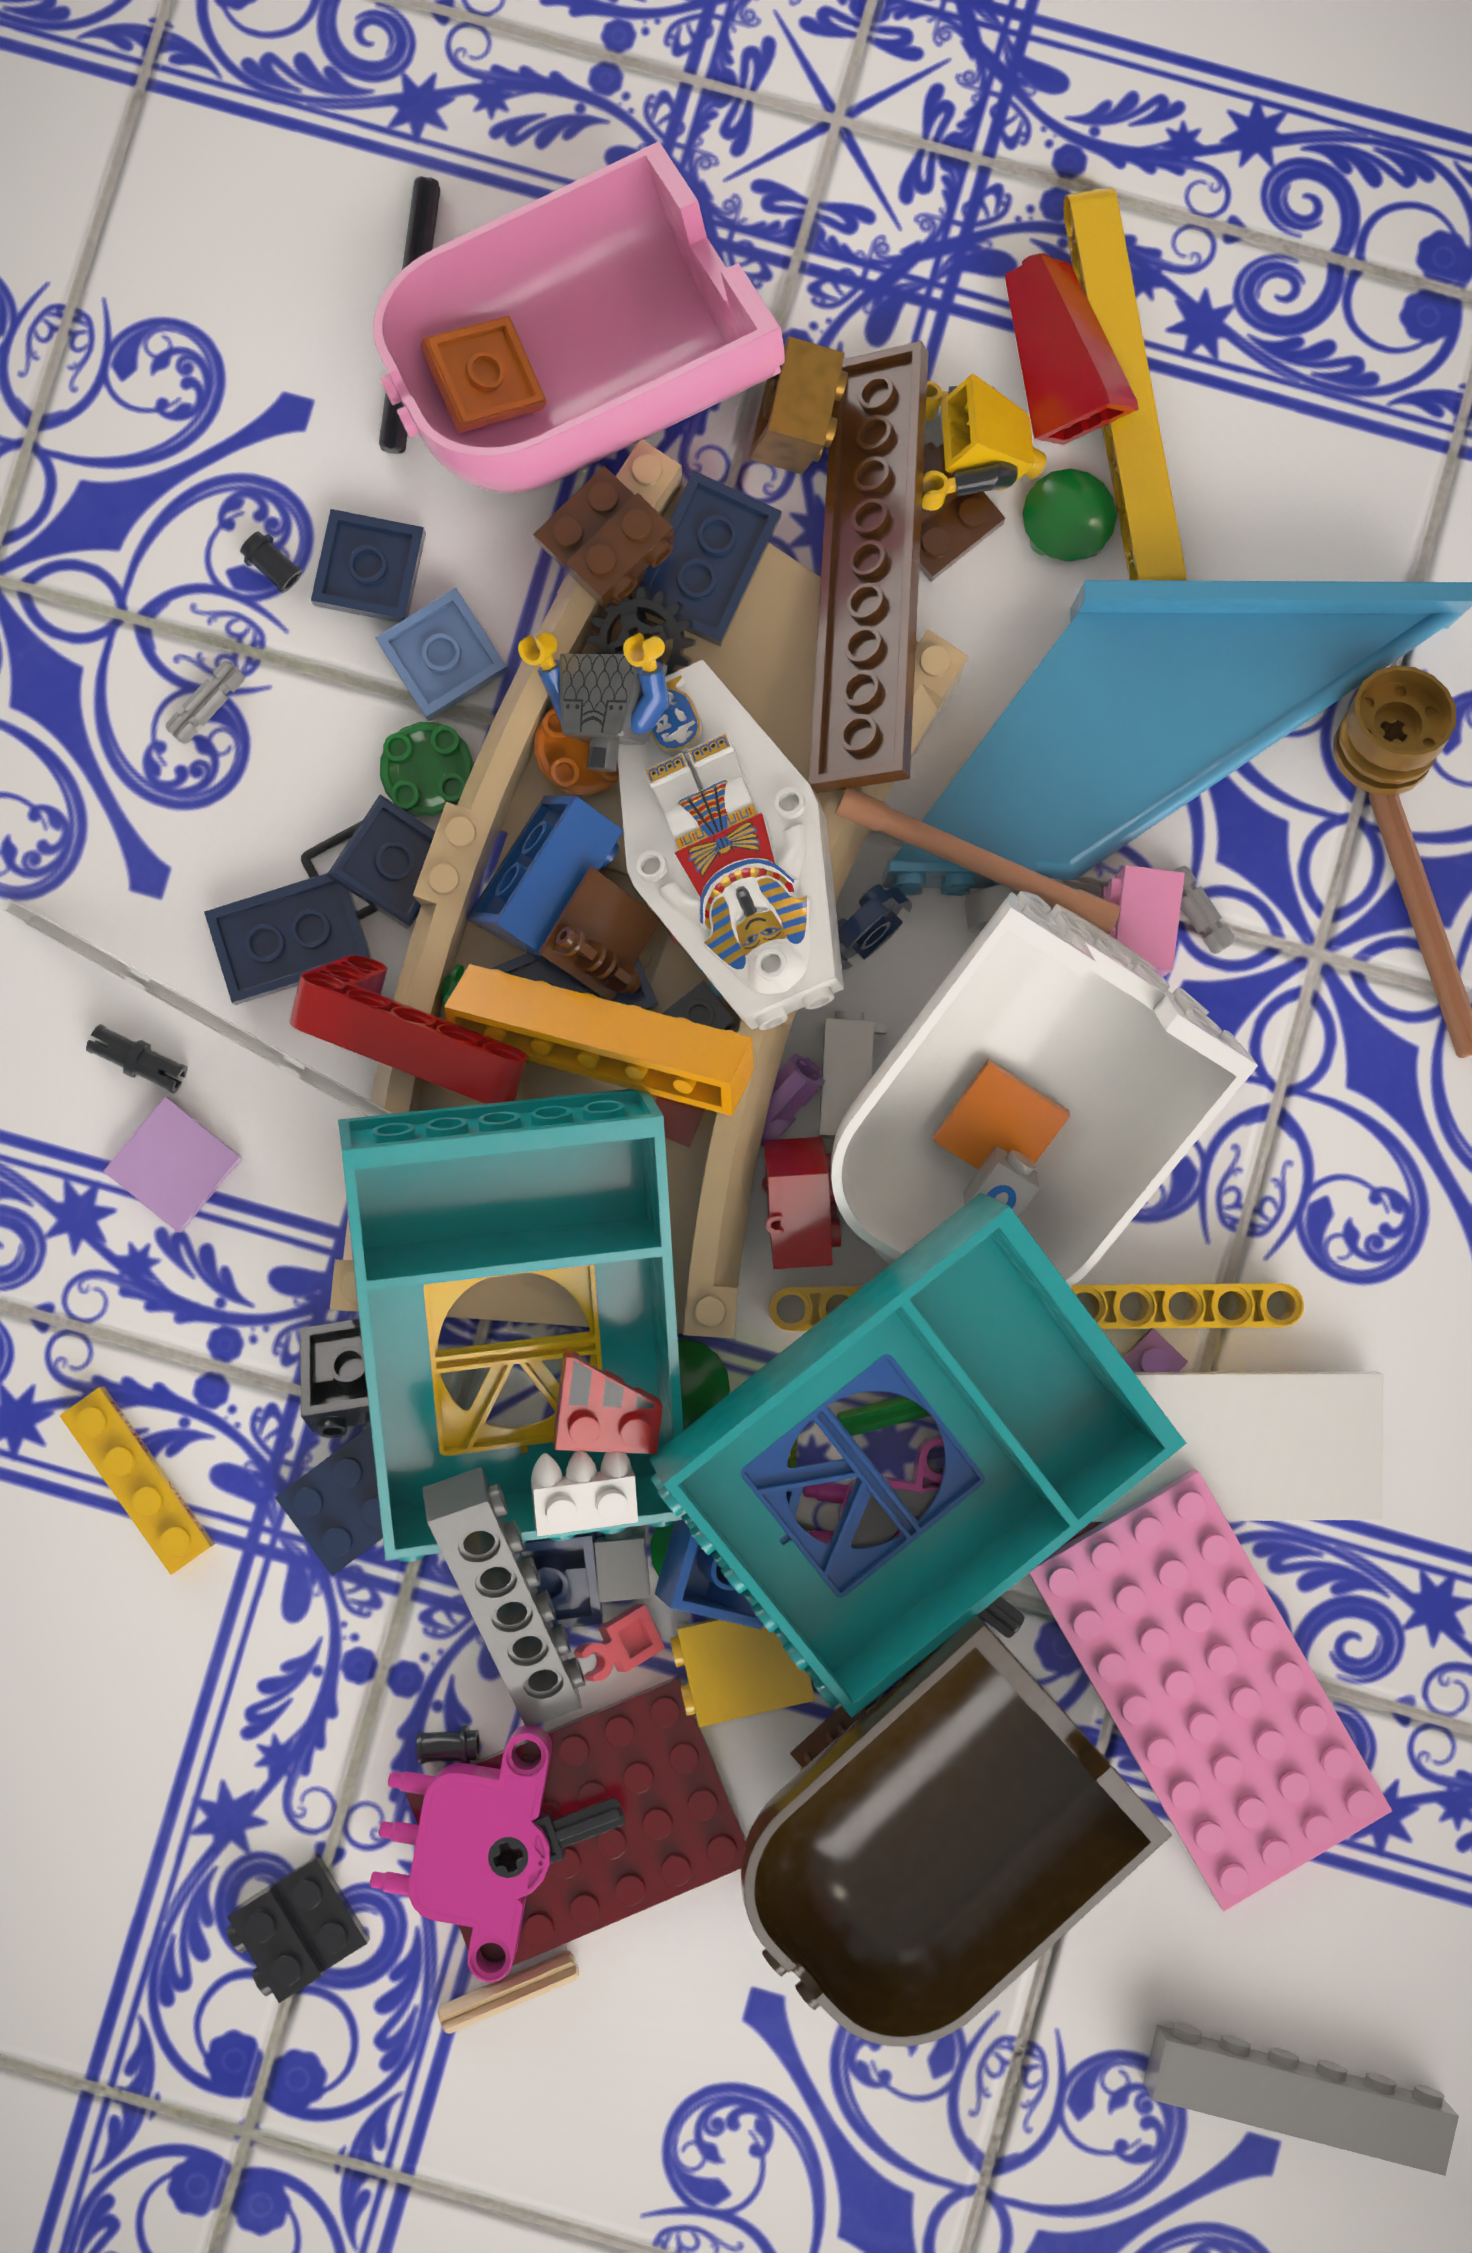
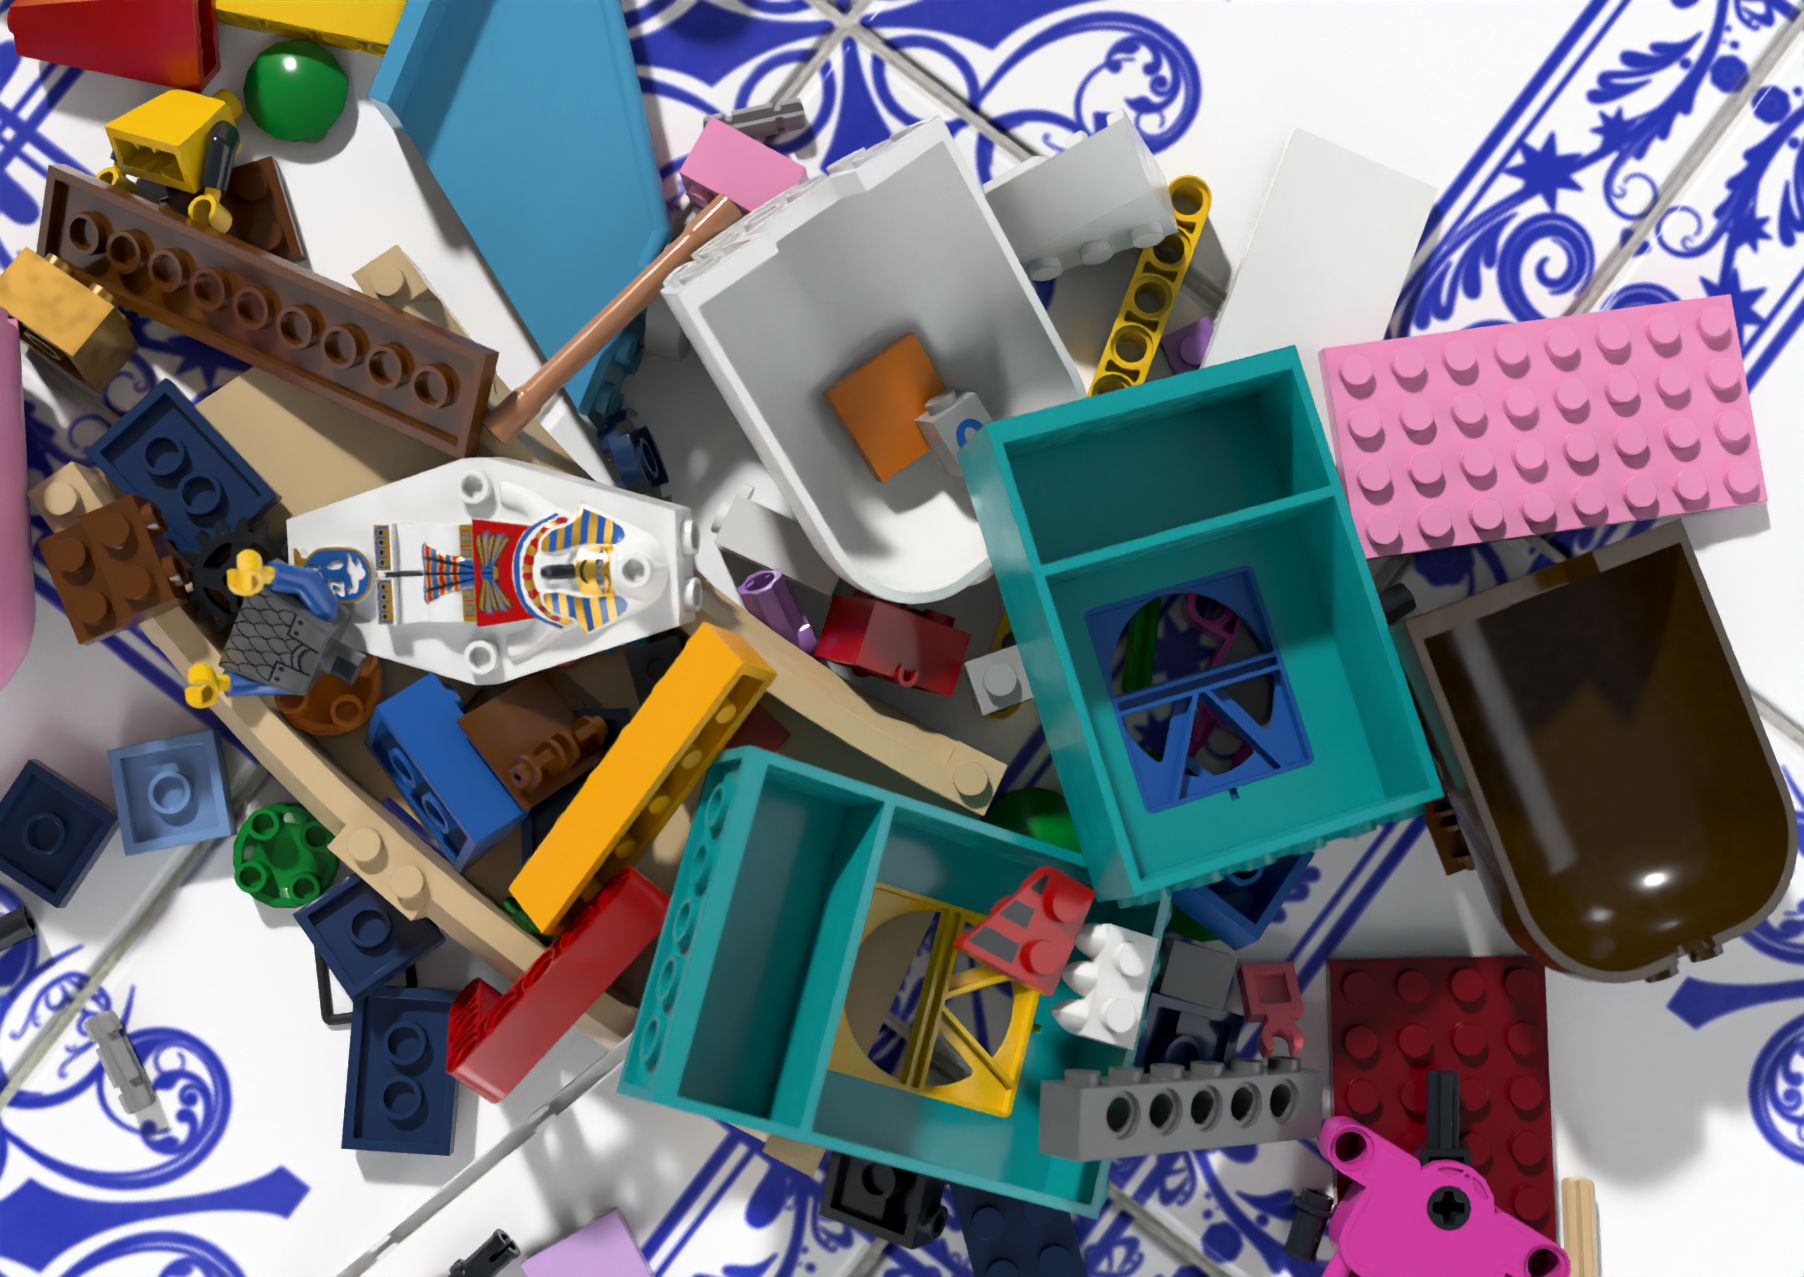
camera: 65 degrees left, 0 degrees up
yellow panel [670,1618,815,1728] -> none
none -> light grey brick [963,644,1033,717]
none -> white wedge [983,107,1179,281]

